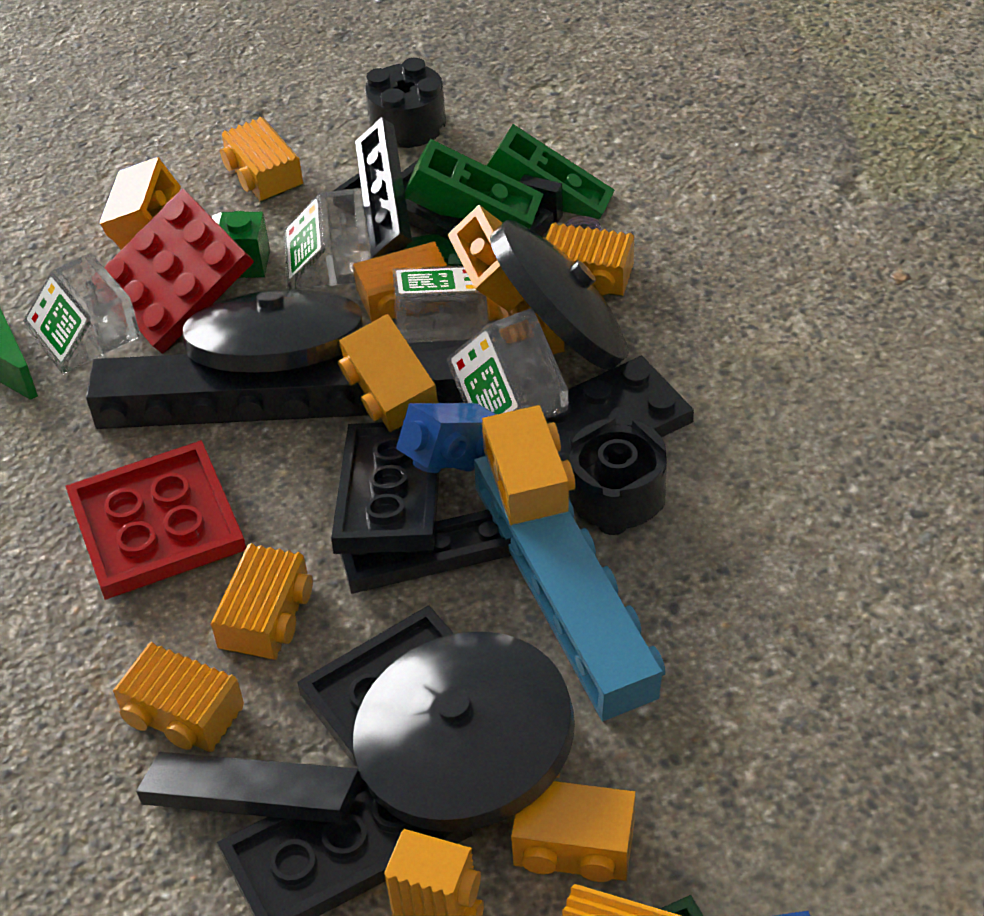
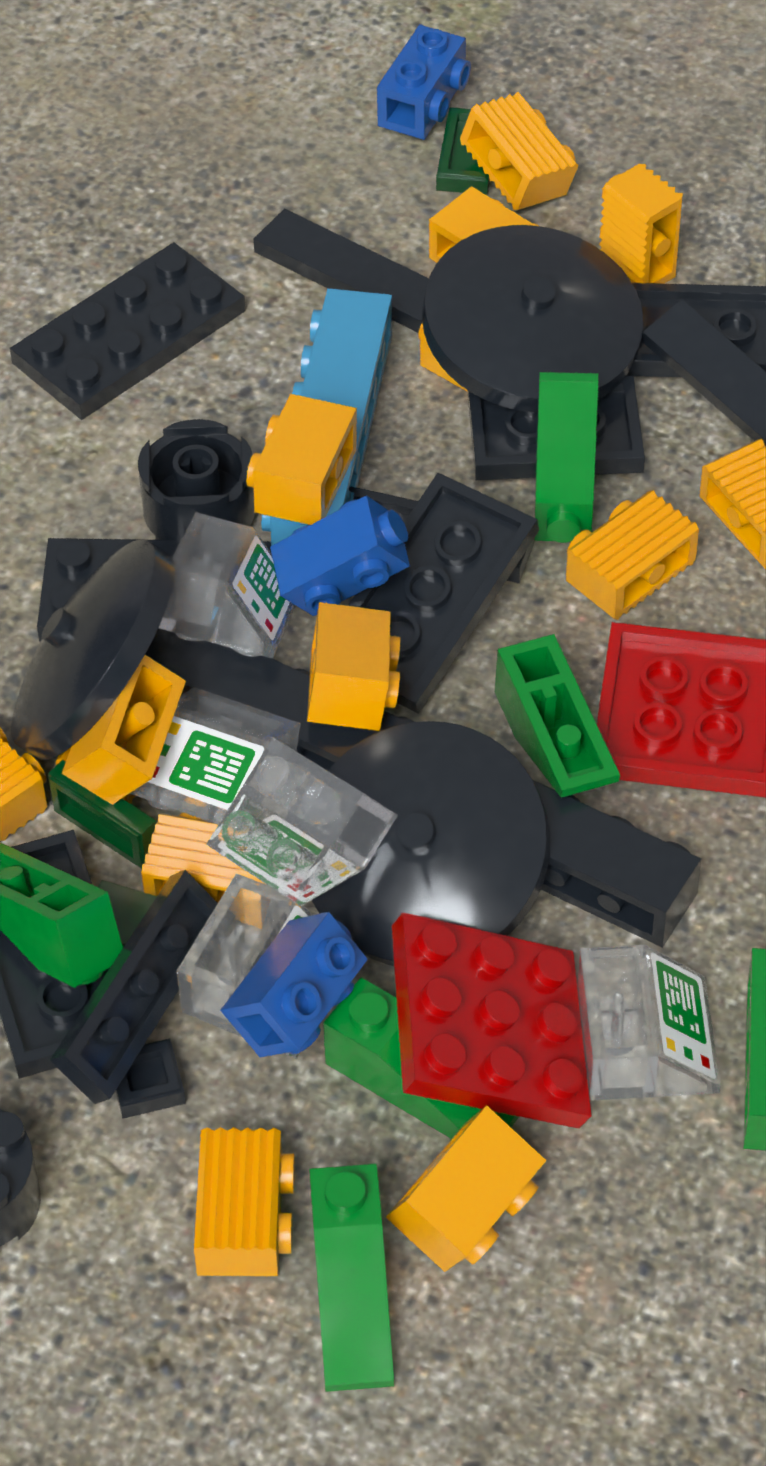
camera: 150 degrees left, 5 degrees up
none -> black plate [10,242,245,420]
none -> clear slope [206,738,398,906]
none -> blue brick [220,912,368,1057]
none -> black tile [253,208,429,333]
none -> slope [309,1164,394,1392]
none -> green slope [494,634,620,798]
none -> green slope [534,372,598,543]

